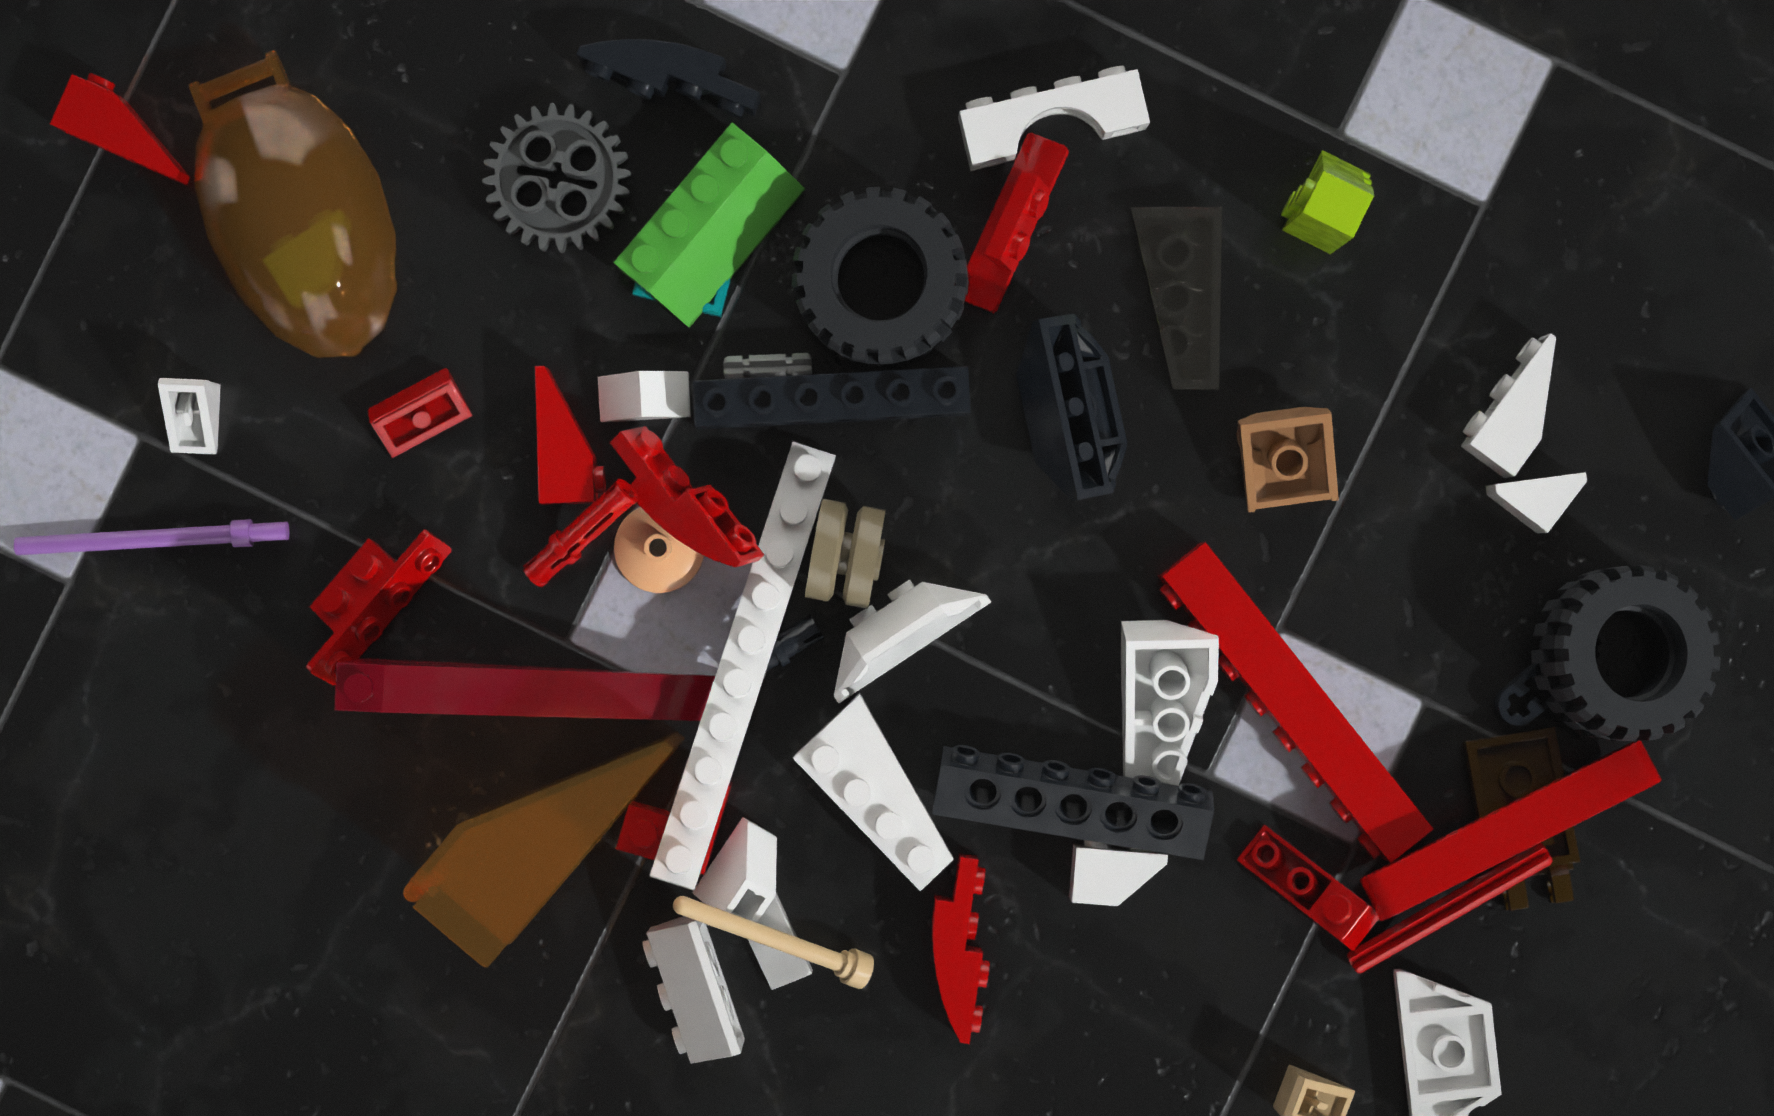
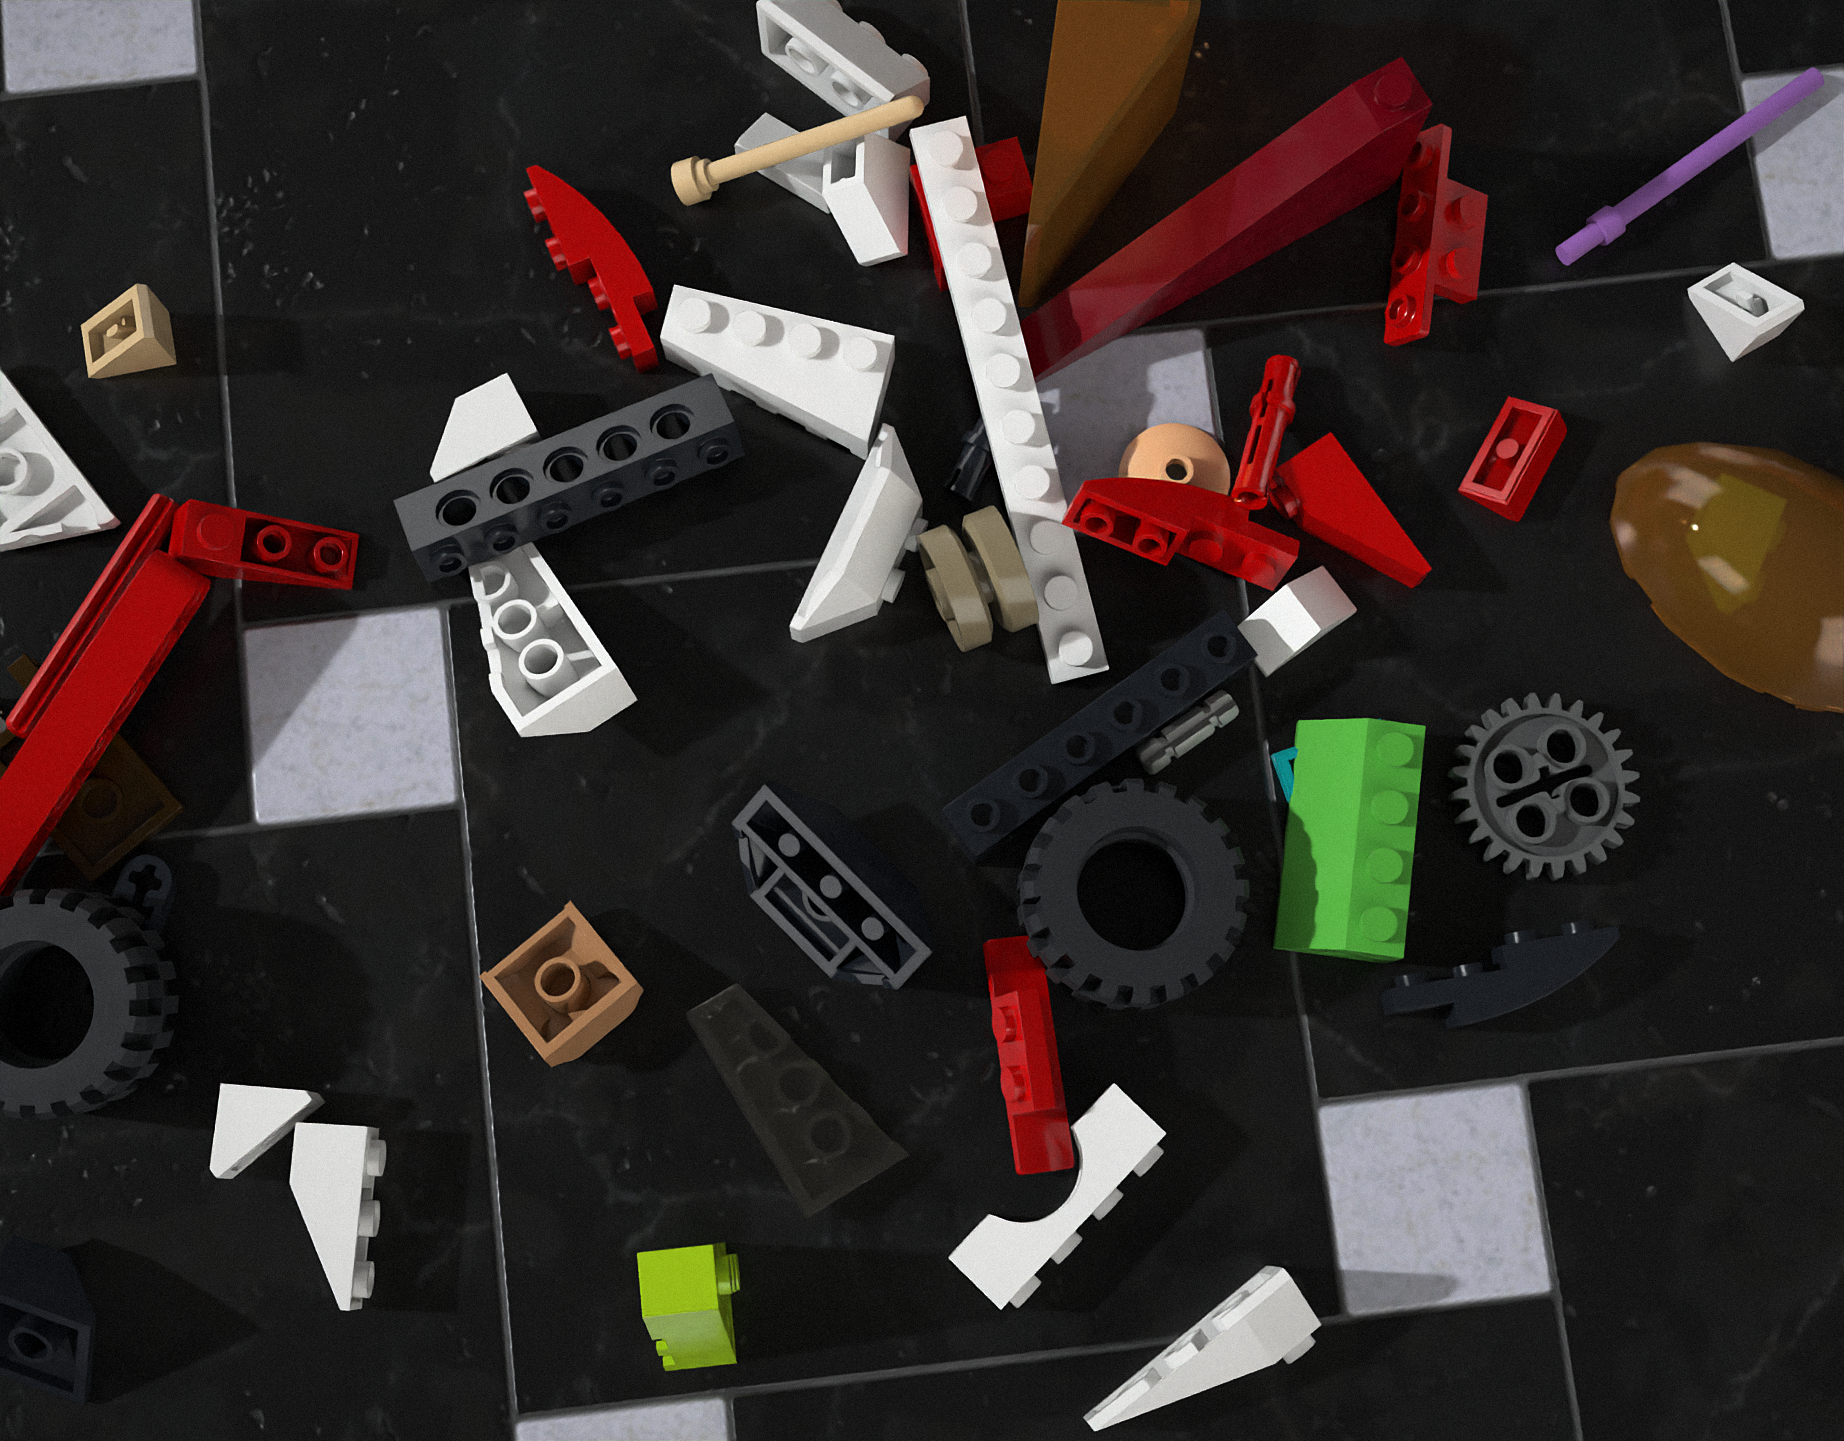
camera: 140 degrees right, 10 degrees down
red brick [1158,542,1433,863] -> none

